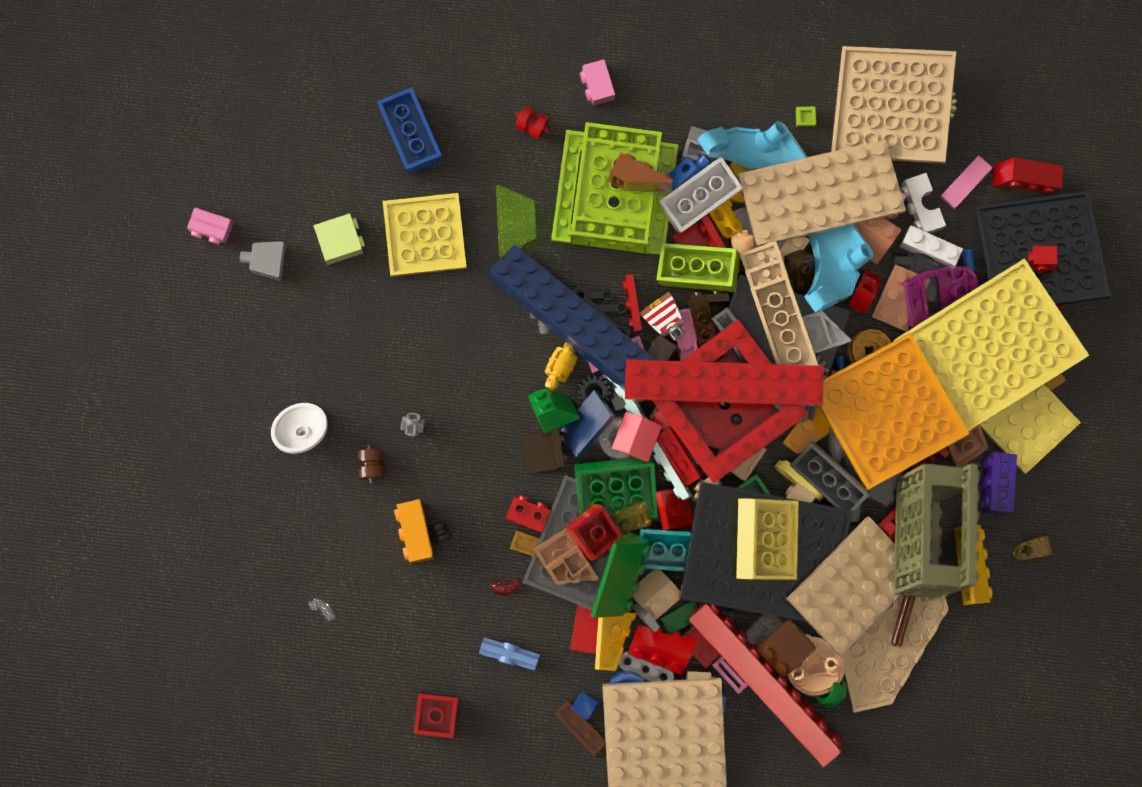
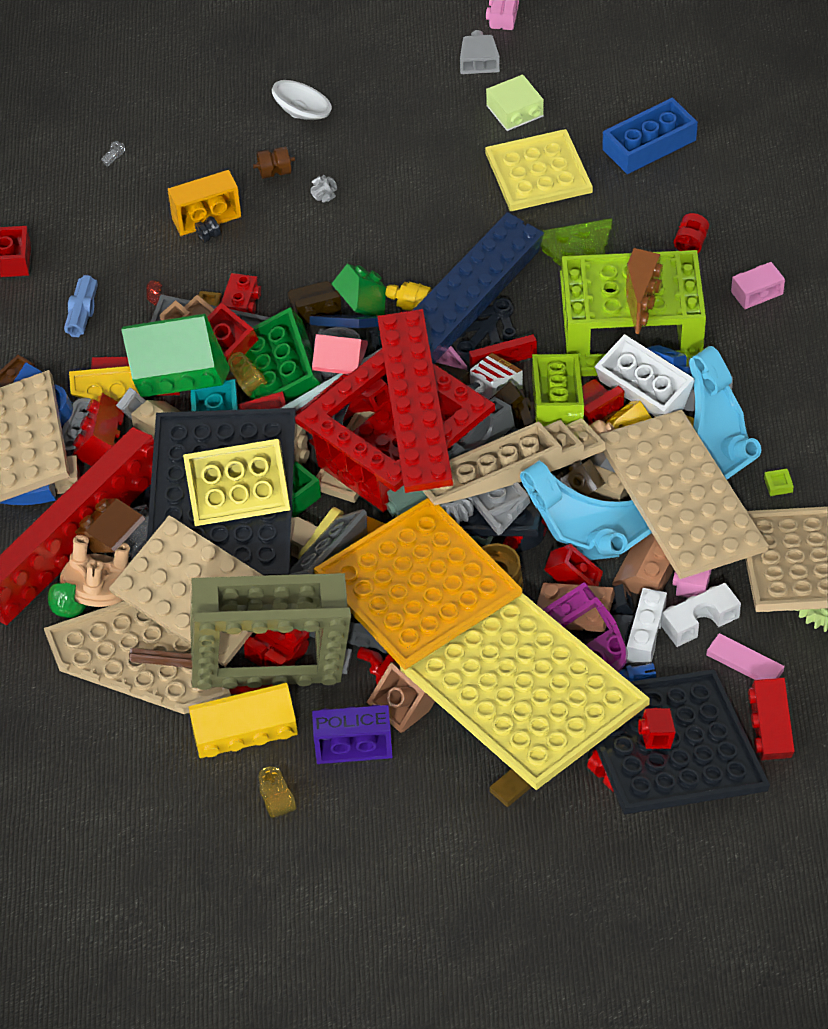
camera: 90 degrees right, 30 degrees down
light yellow plate [980,384,1081,474] -> none

